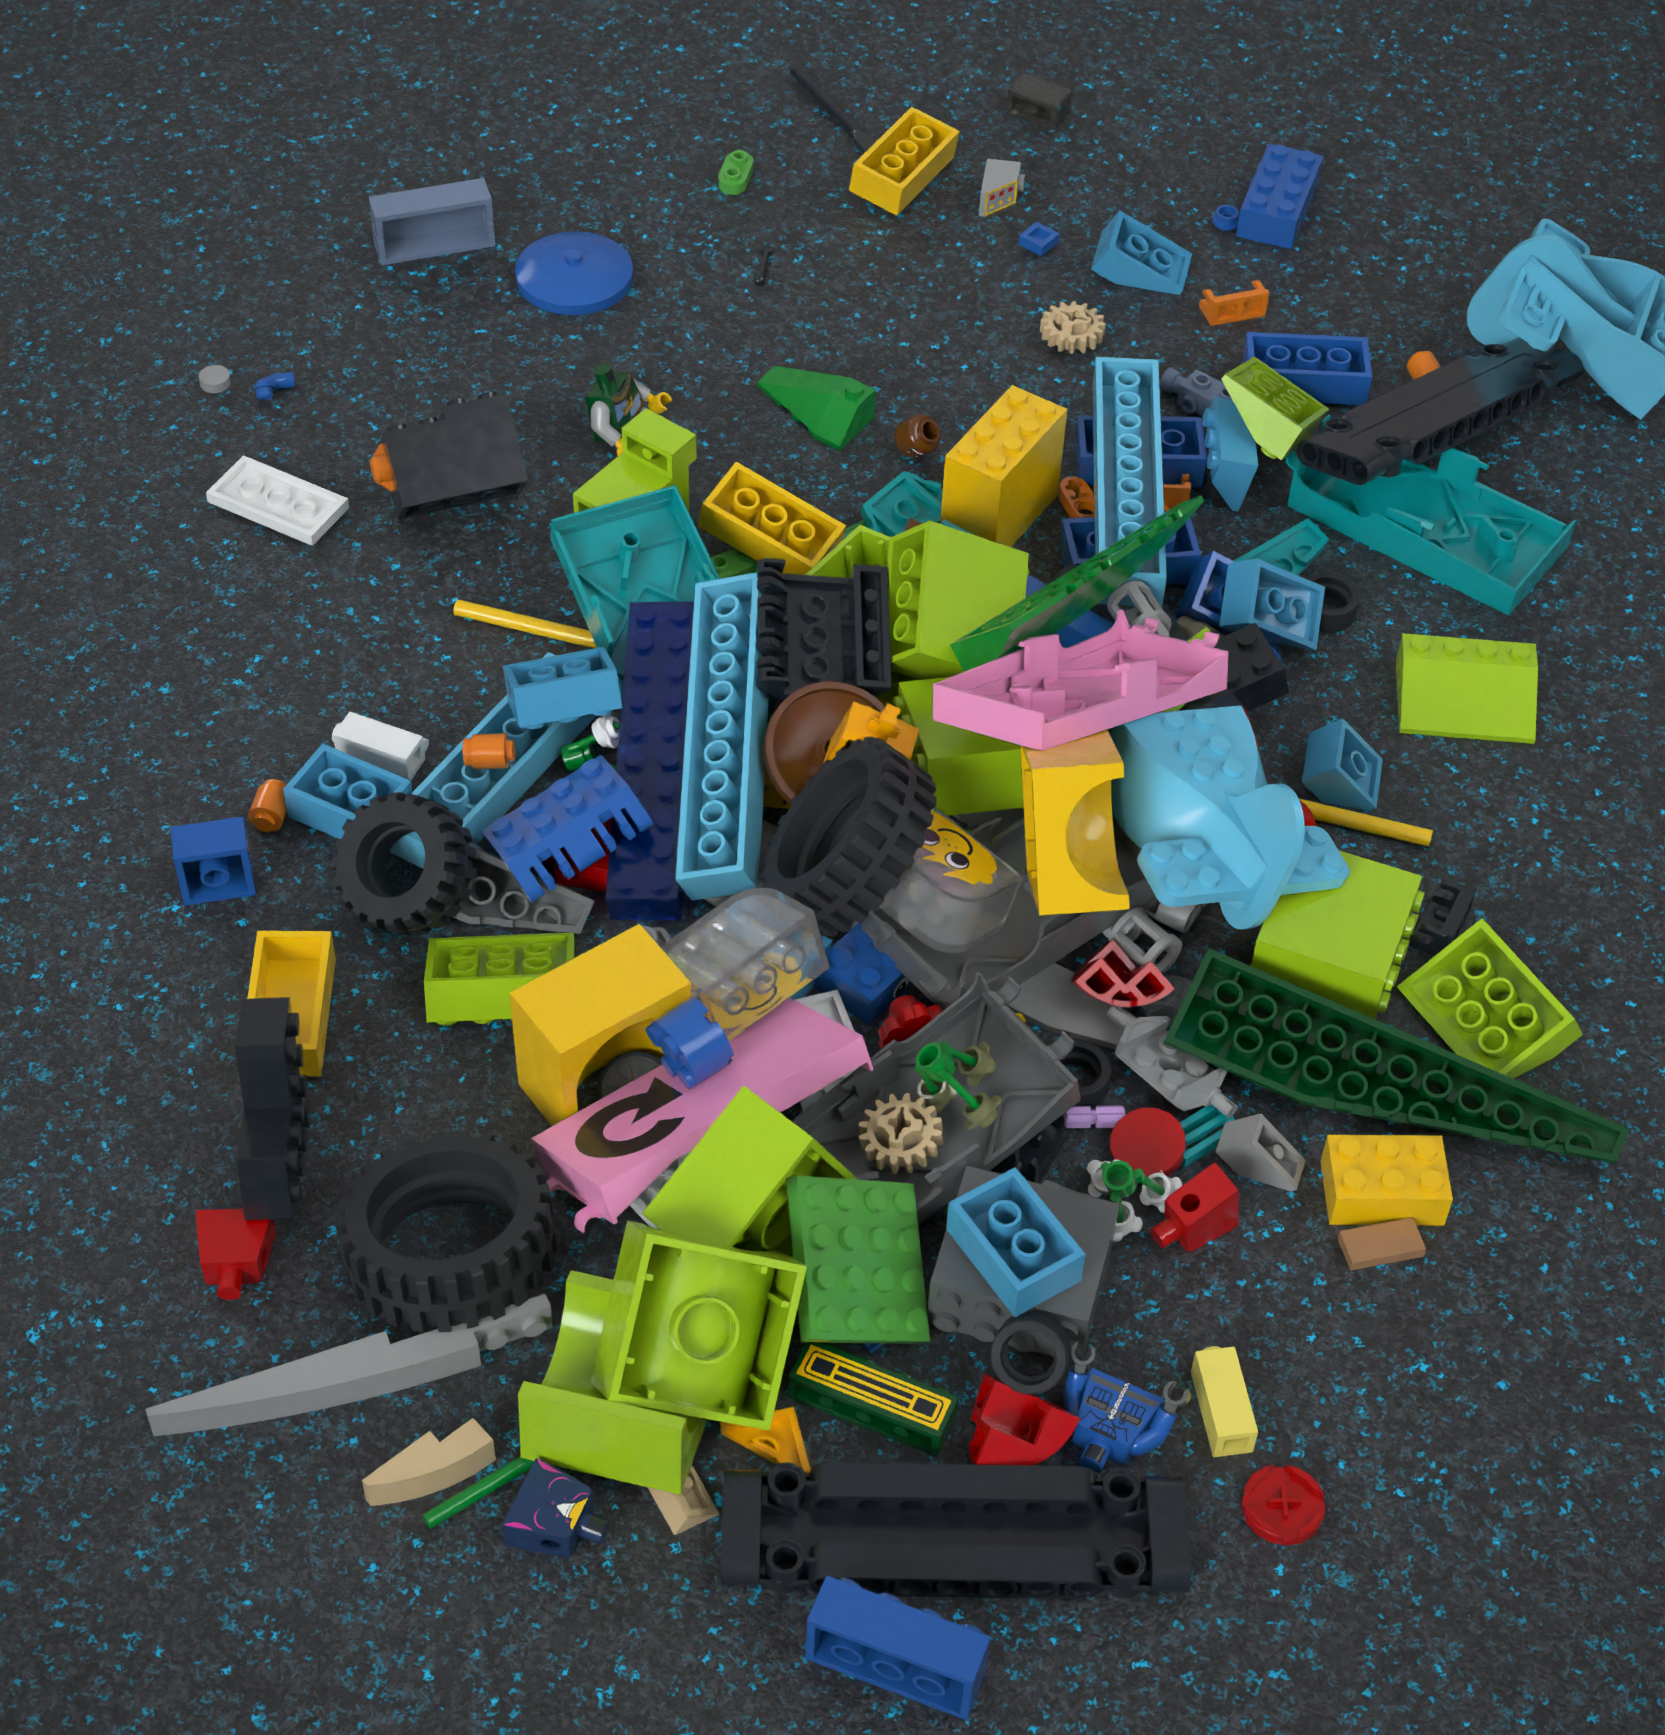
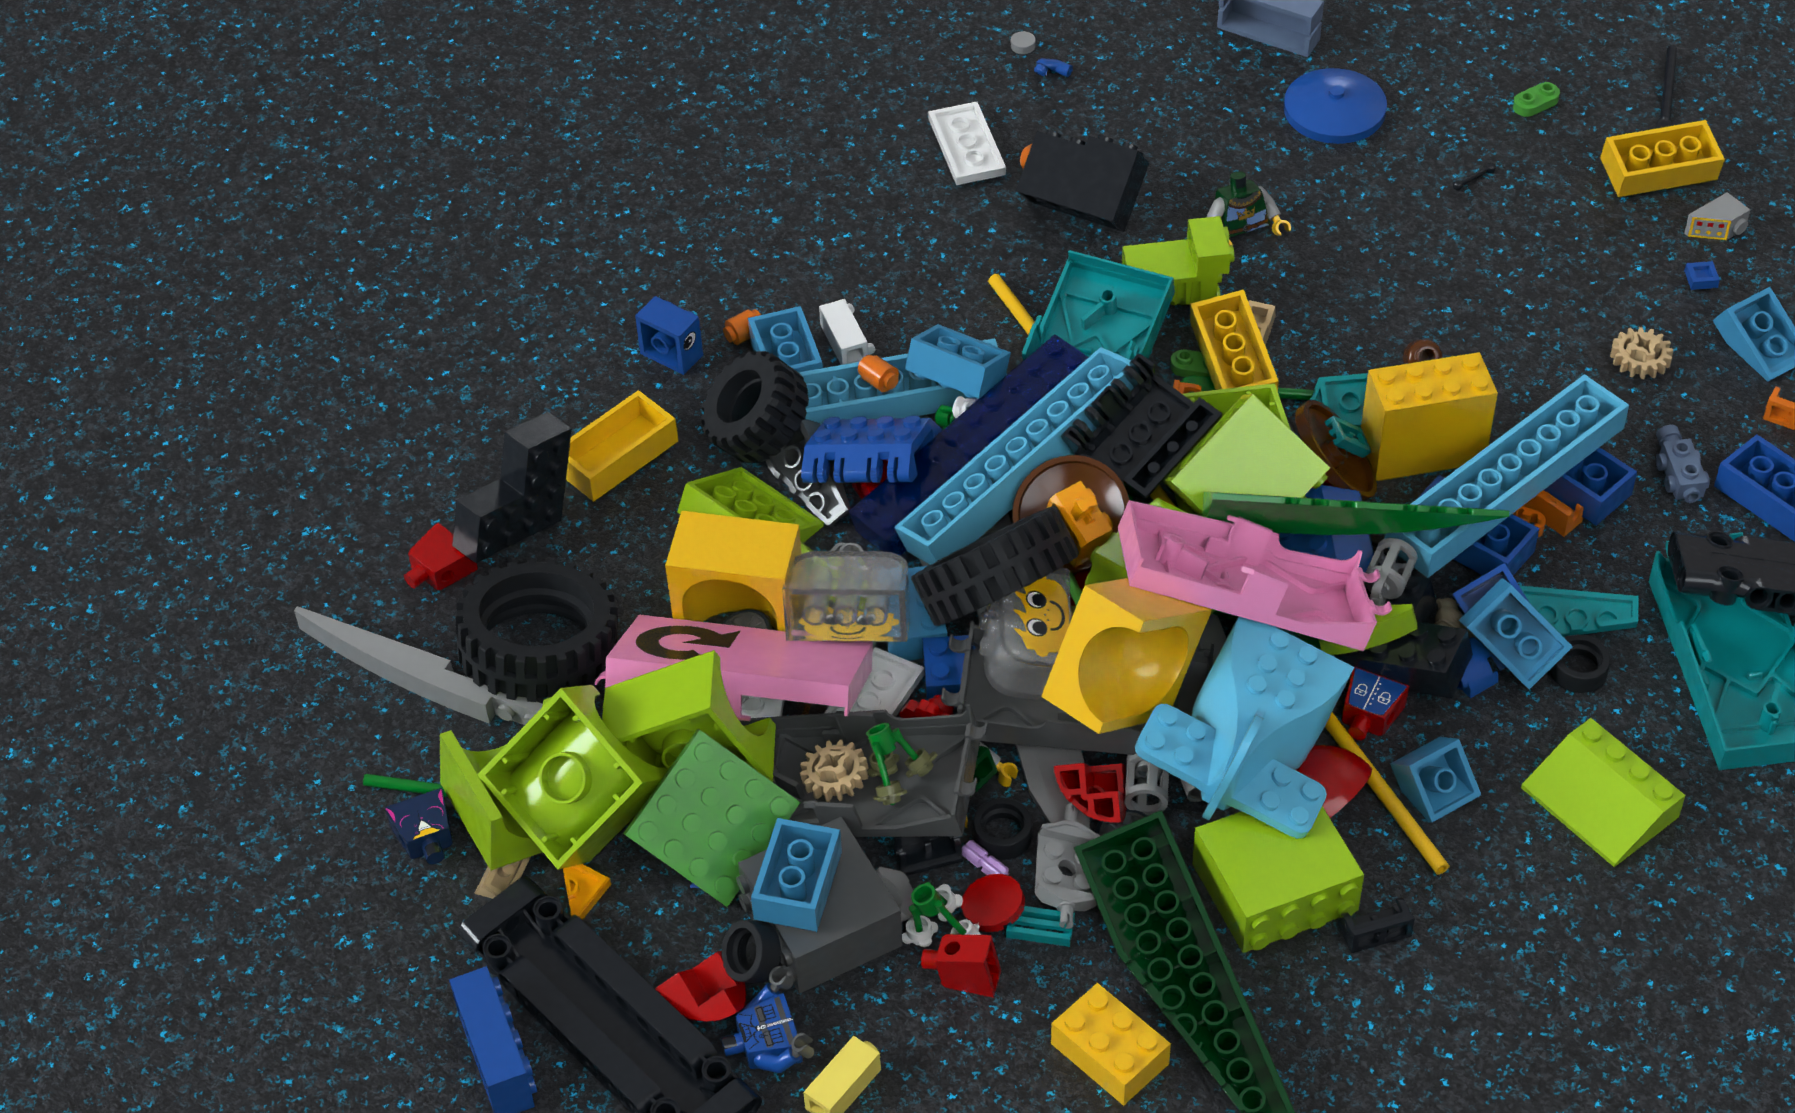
camera: 50 degrees right, 0 degrees up
tan slope [362,1418,496,1506] -> none
blue brick [645,997,734,1090] -> none
green wedge [757,366,876,451] -> none
brick [788,1342,959,1458] -> none
dark azure slope [1202,396,1258,512] -> none
light grey slope [1216,1114,1306,1191] -> none
lime slope [1221,356,1329,460] -> none
medium nougat tile [1337,1217,1426,1271] -> none
lime slope [1397,918,1583,1079] -> none

